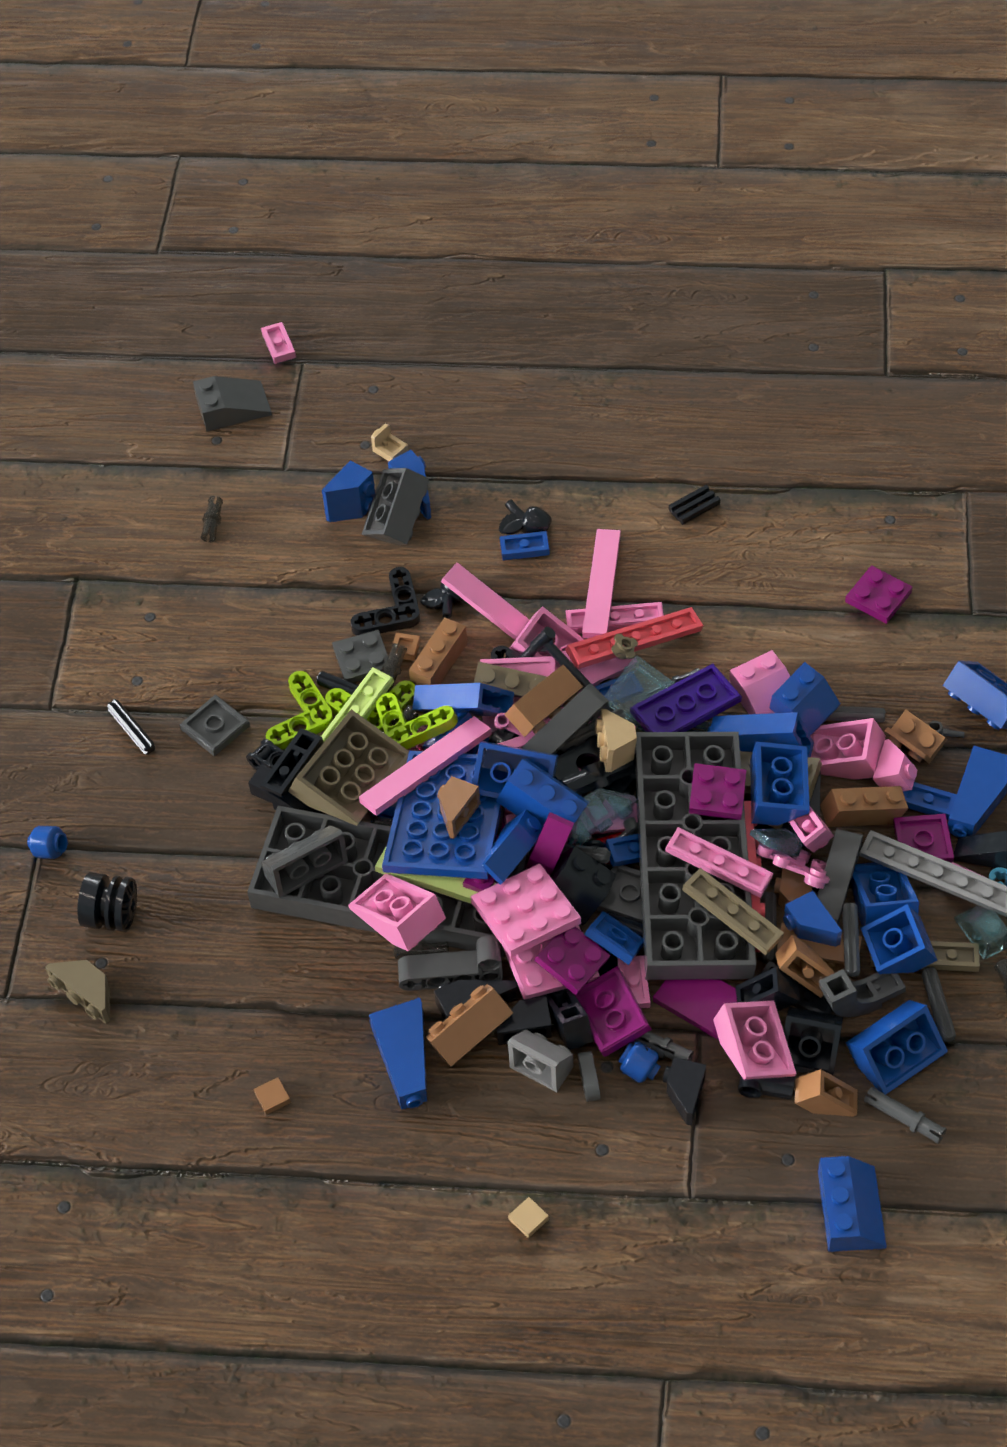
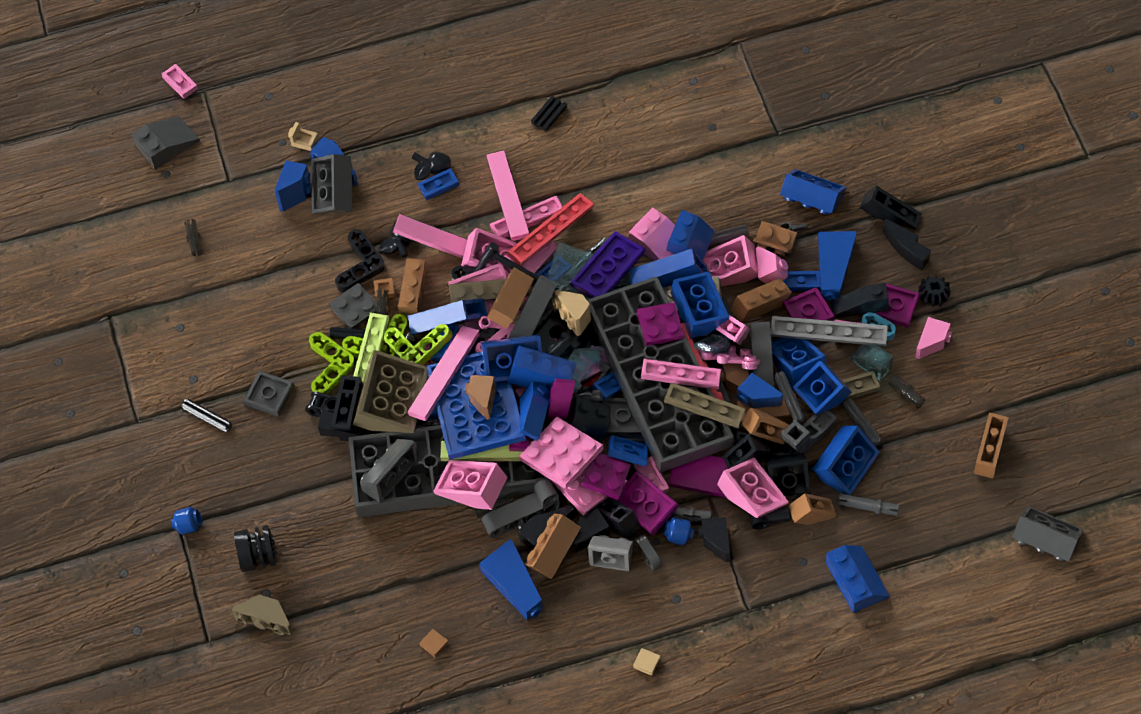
camera: 20 degrees left, 5 degrees up
dark tan plate [611,634,638,659] -> none
magenta plate [845,565,913,624] -> none

